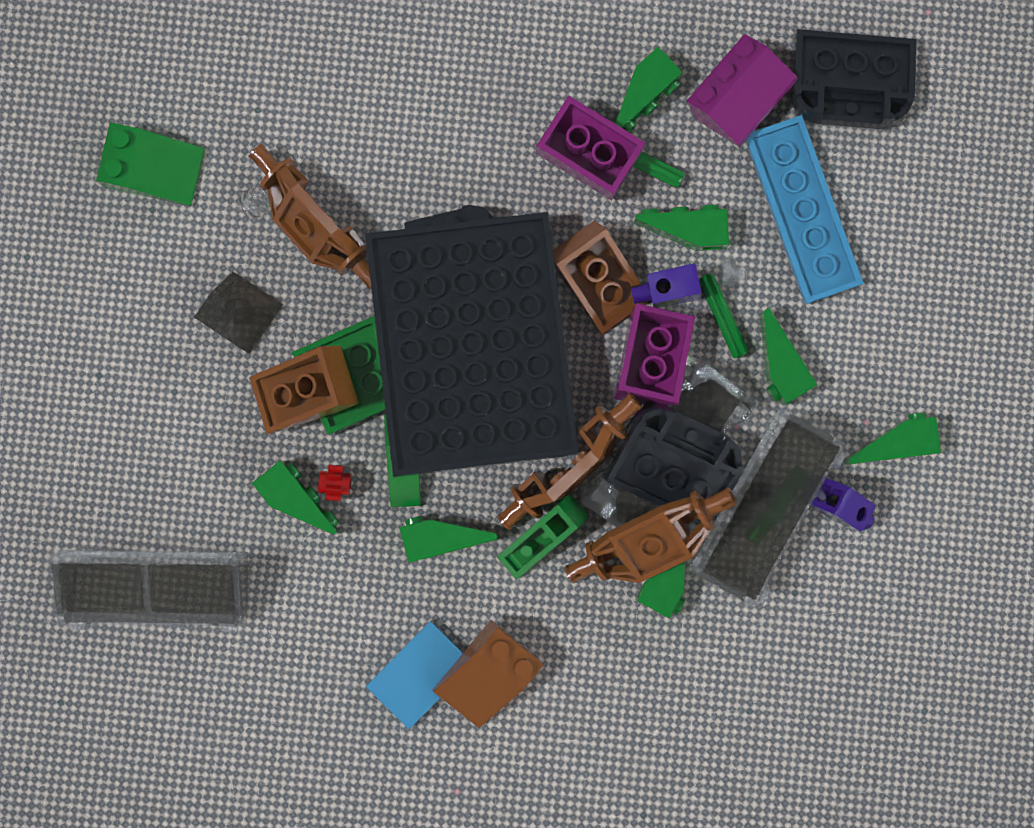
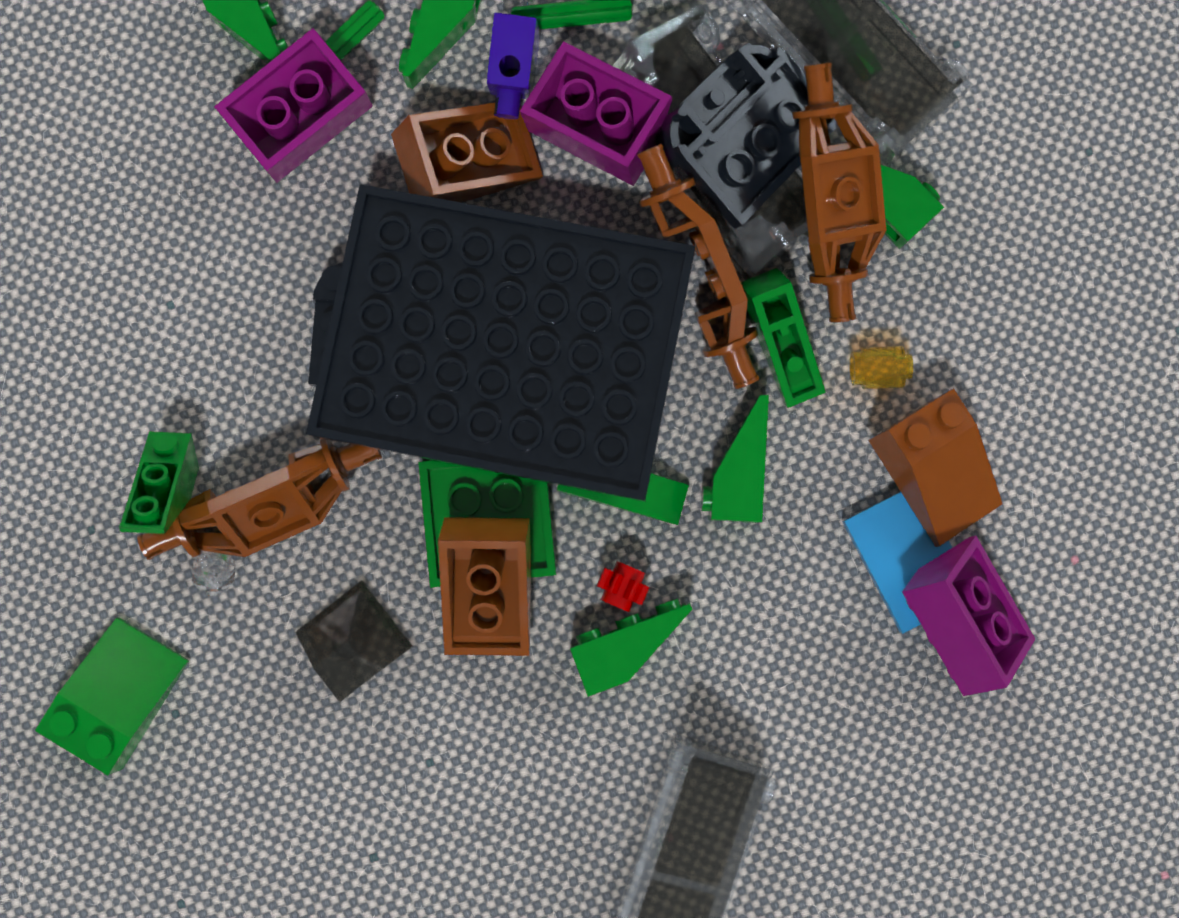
camera: 75 degrees left, 0 degrees up
none -> green slope [119,431,199,534]
none -> clear yellow brick [849,346,913,389]
none -> magenta slope [902,535,1035,696]

